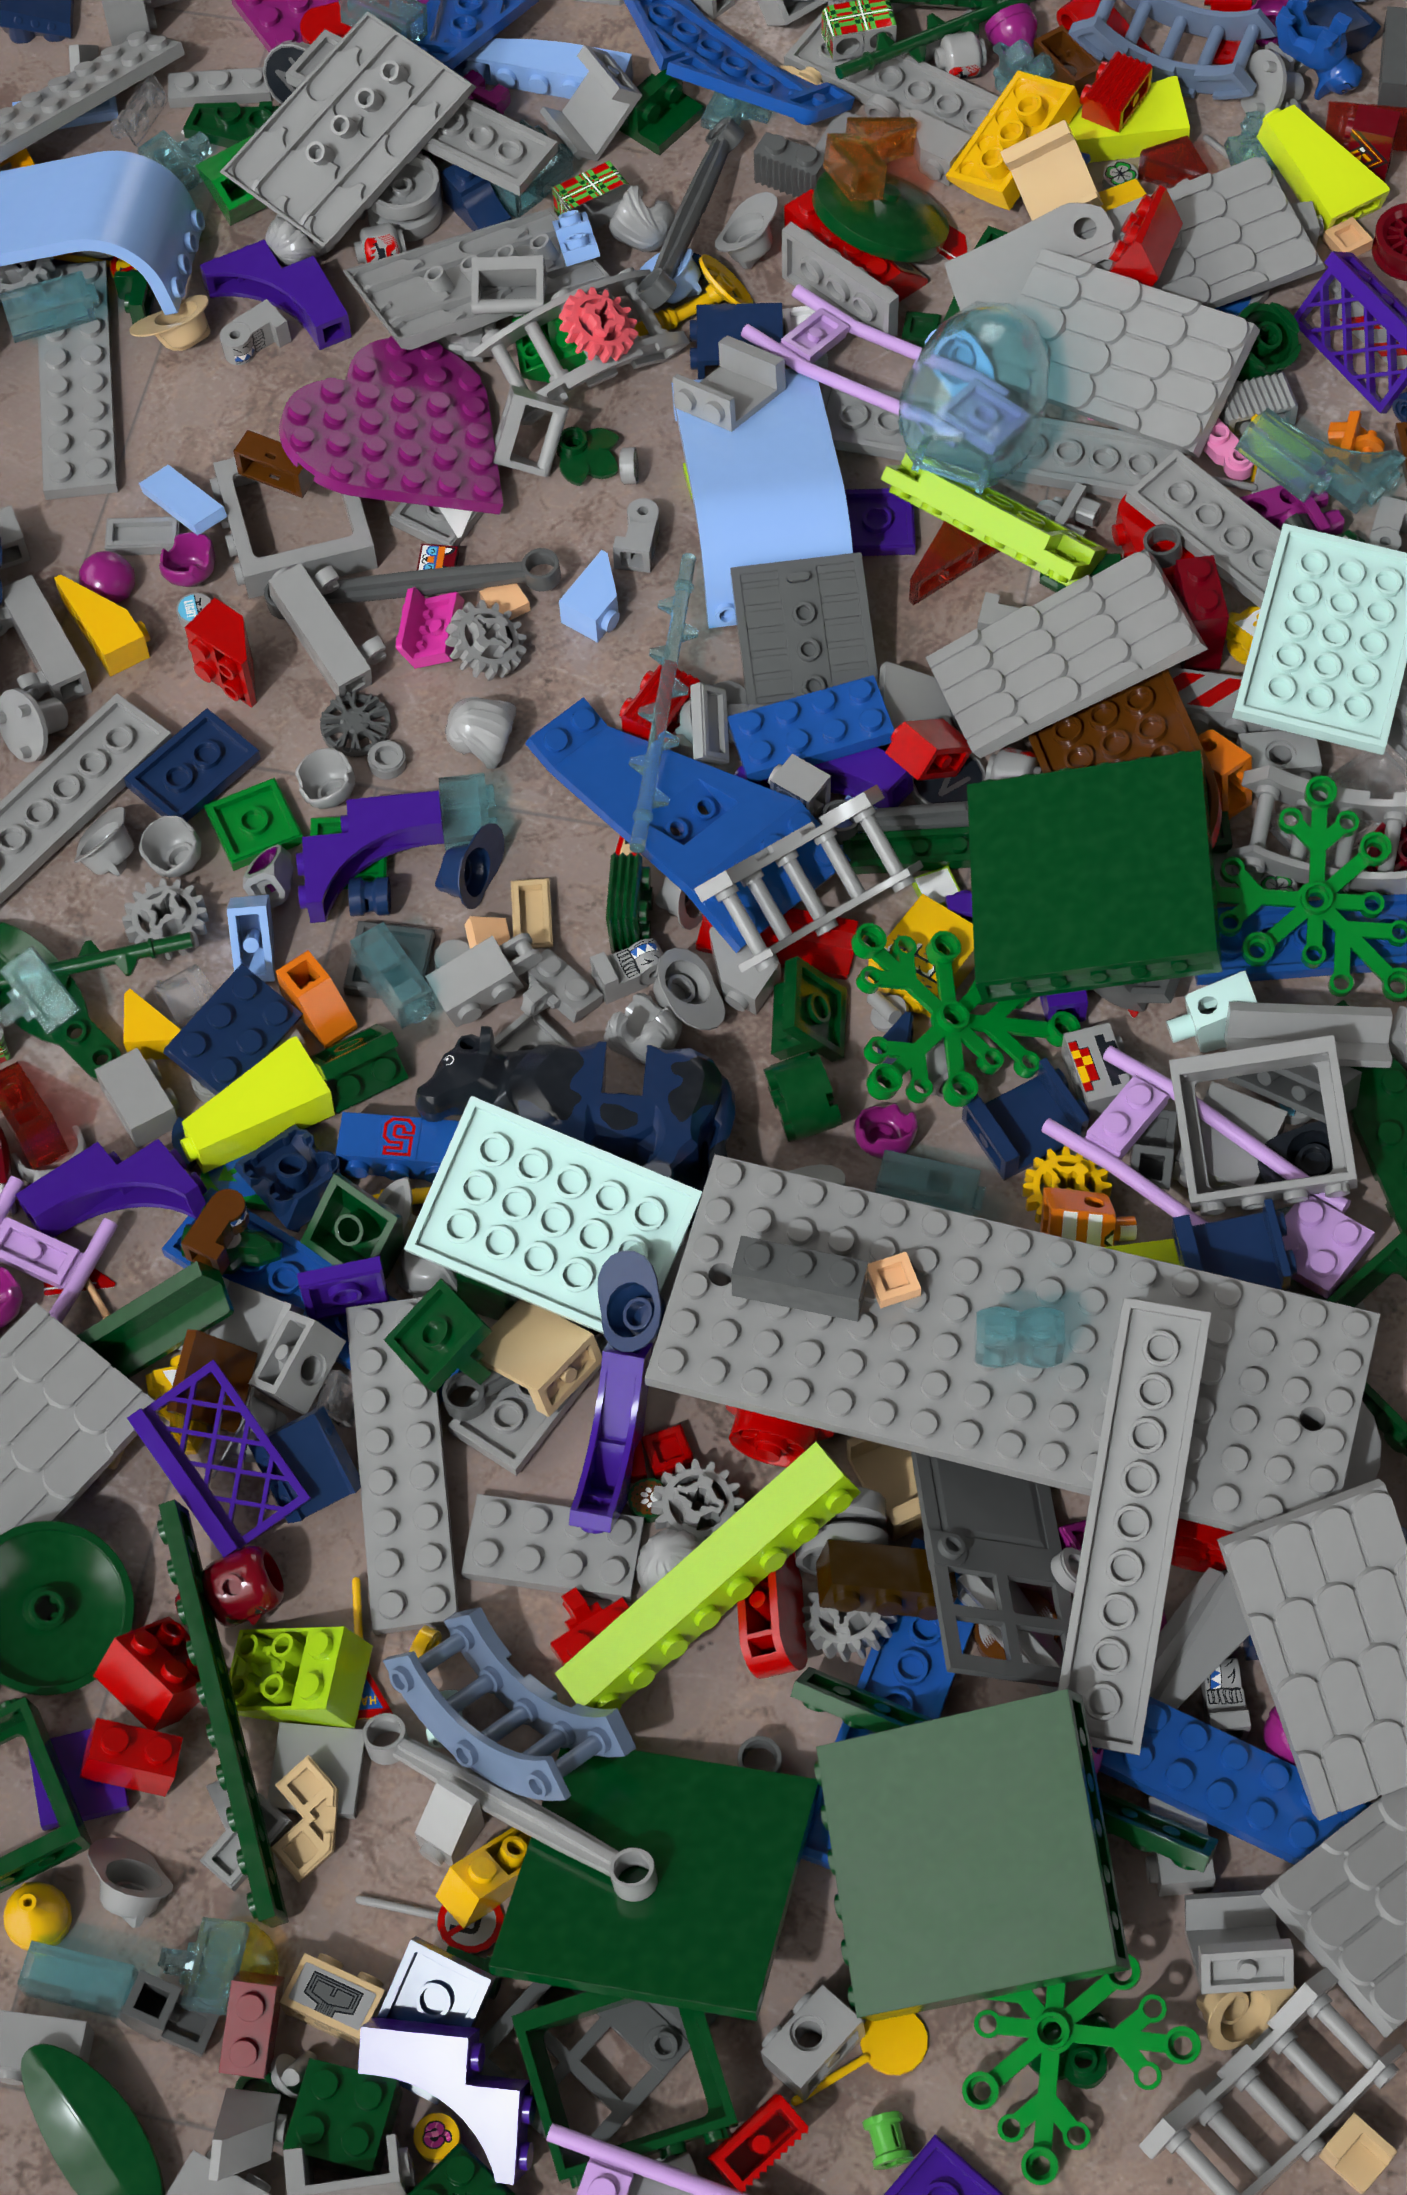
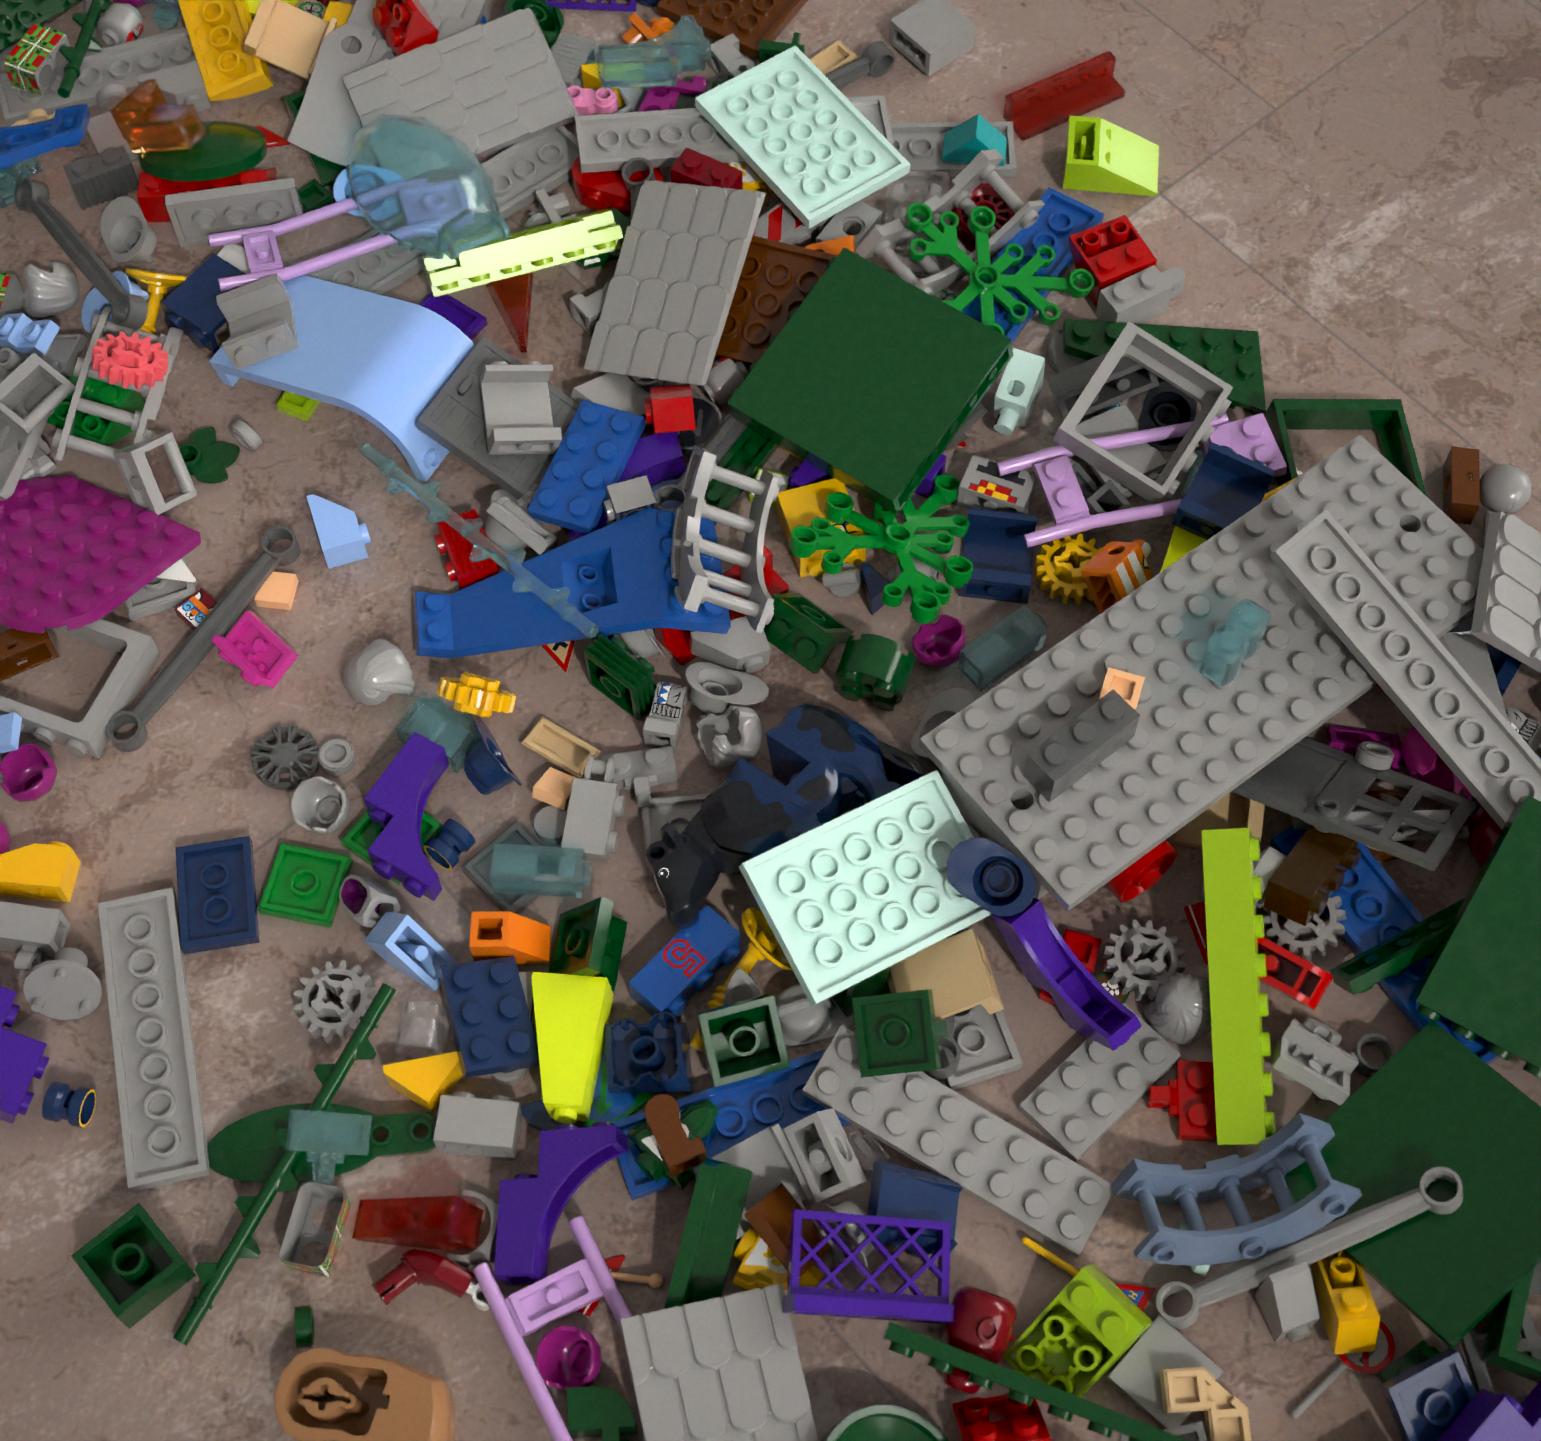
camera: 55 degrees left, 0 degrees up
light grey piece [74,807,135,876] -> none
light grey hair [139,816,201,878] -> none
tile [176,593,211,628] -> none
red slope [185,597,257,708] -> none
light grey brick [268,563,386,698] -> none
dark purple tile [297,1256,390,1321] -> none
yellow tile [409,1625,442,1658] -> none
light grey gear [445,600,527,681] -> none
light grey leg [613,498,660,573] -> none
light grey panel [1224,1002,1393,1068] -> none
none -> yellow gear [437,672,517,718]
none -> light grey panel [479,361,562,455]
none -> light grey slope [1272,1018,1359,1106]

